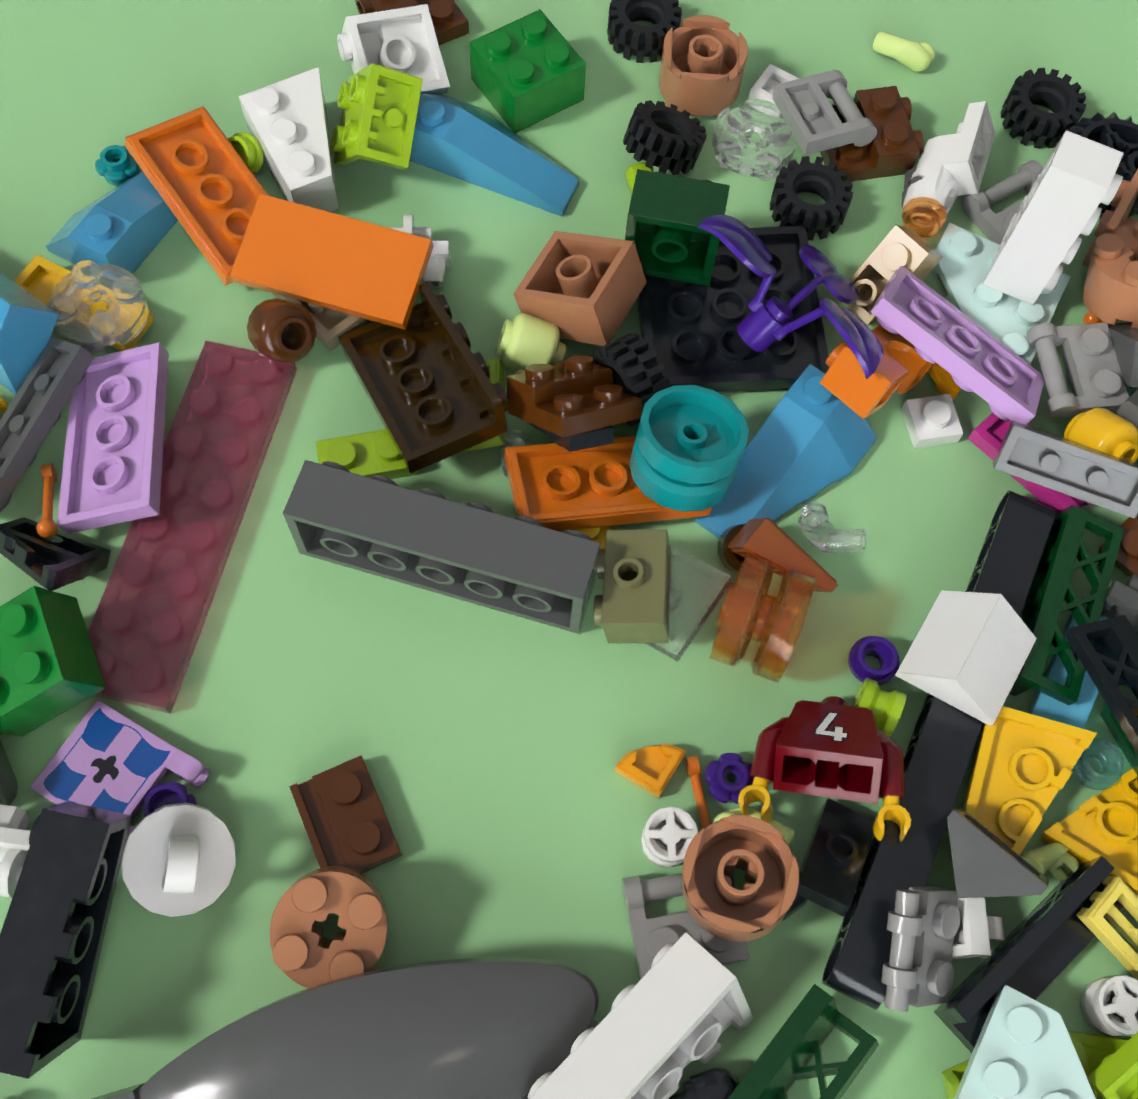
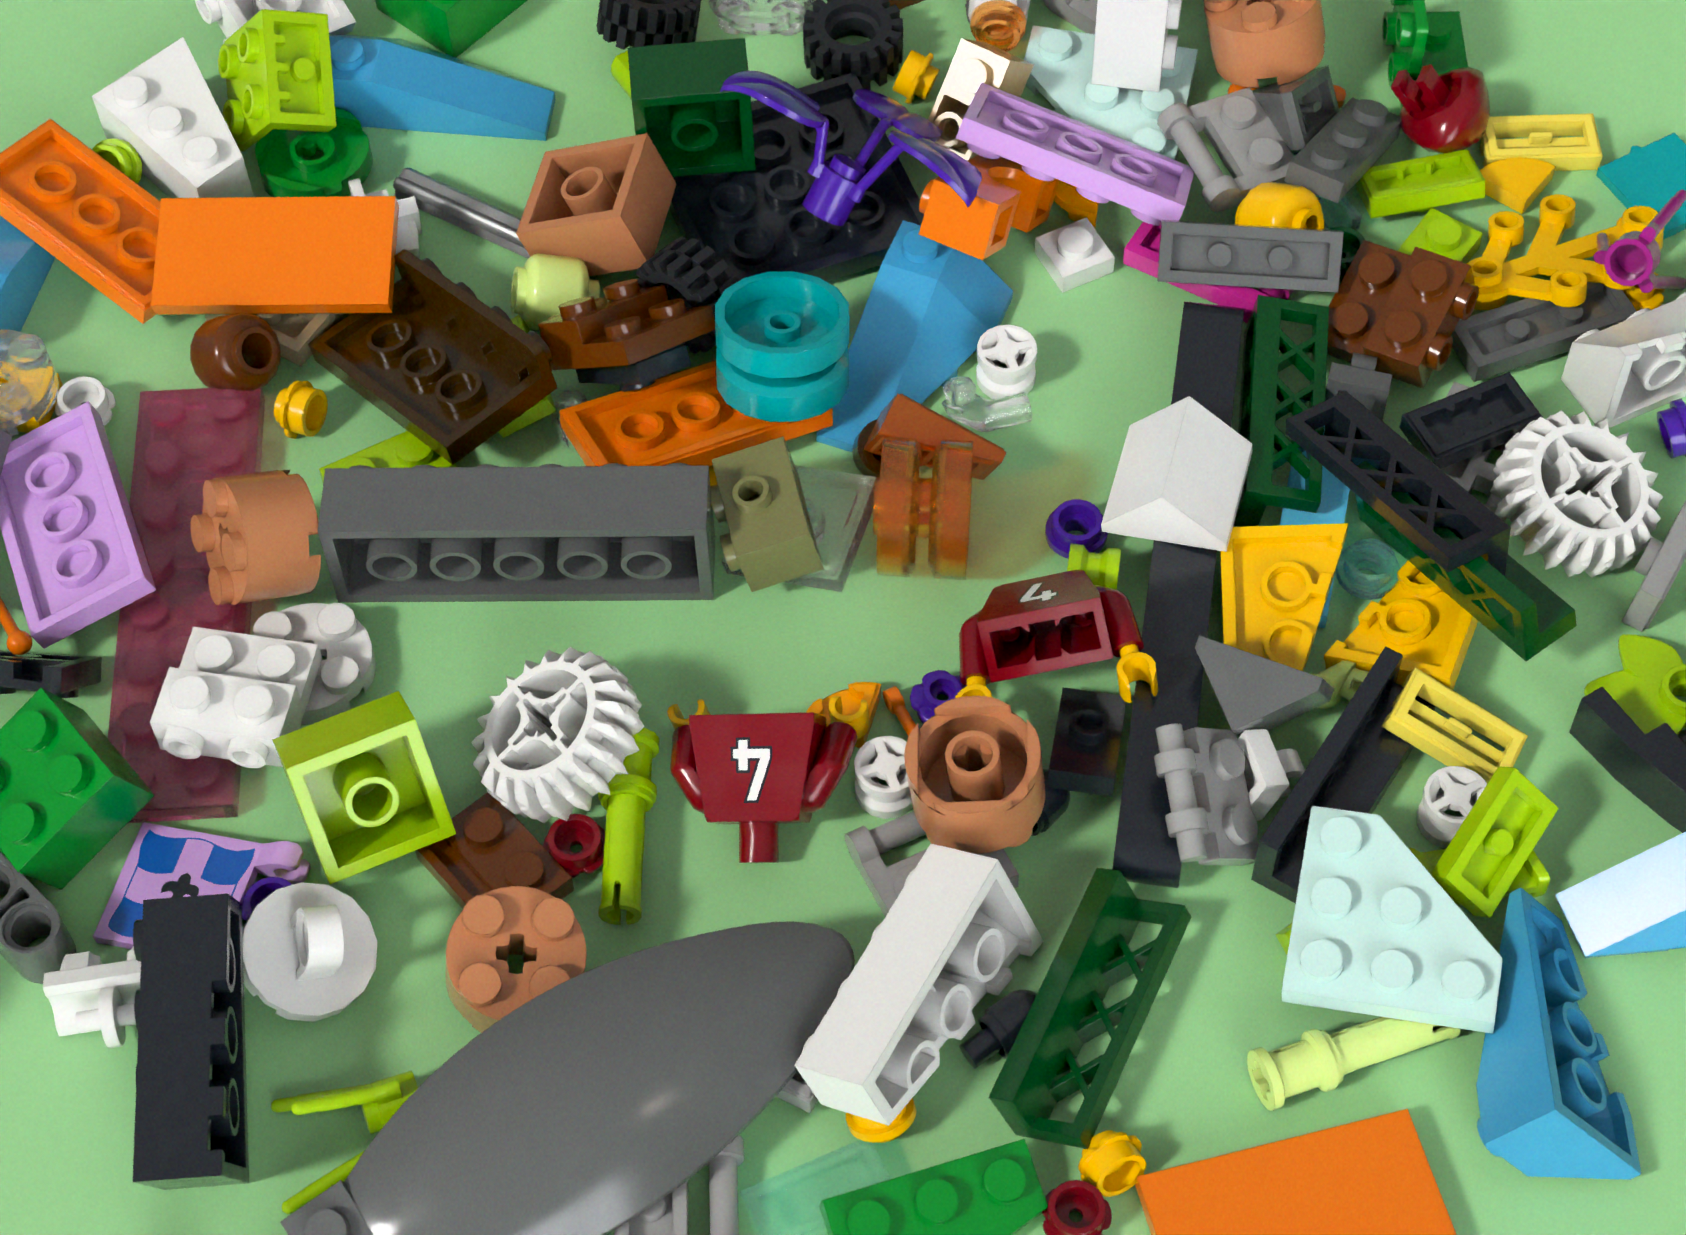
camera: 10 degrees left, 10 degrees down
none -> white plate [55,377,116,426]
none -> white plate [150,627,322,768]
none -> nougat brick [191,470,321,605]
none -> white plate [253,603,376,724]
none -> green plate [255,107,373,197]
none -> lime plant [271,1070,418,1214]
none -> lime brick [272,691,456,885]
none -> yellow plate [274,380,328,439]
none -> dark grey axle [393,168,530,259]
none -> white gear [471,647,645,823]
none -> dark red plate [543,814,605,878]
none -> lime pin [598,728,660,925]
none -> dark red torso [667,696,870,863]
none -> yellow plate [892,50,940,104]
none -> white wheel [976,325,1037,402]

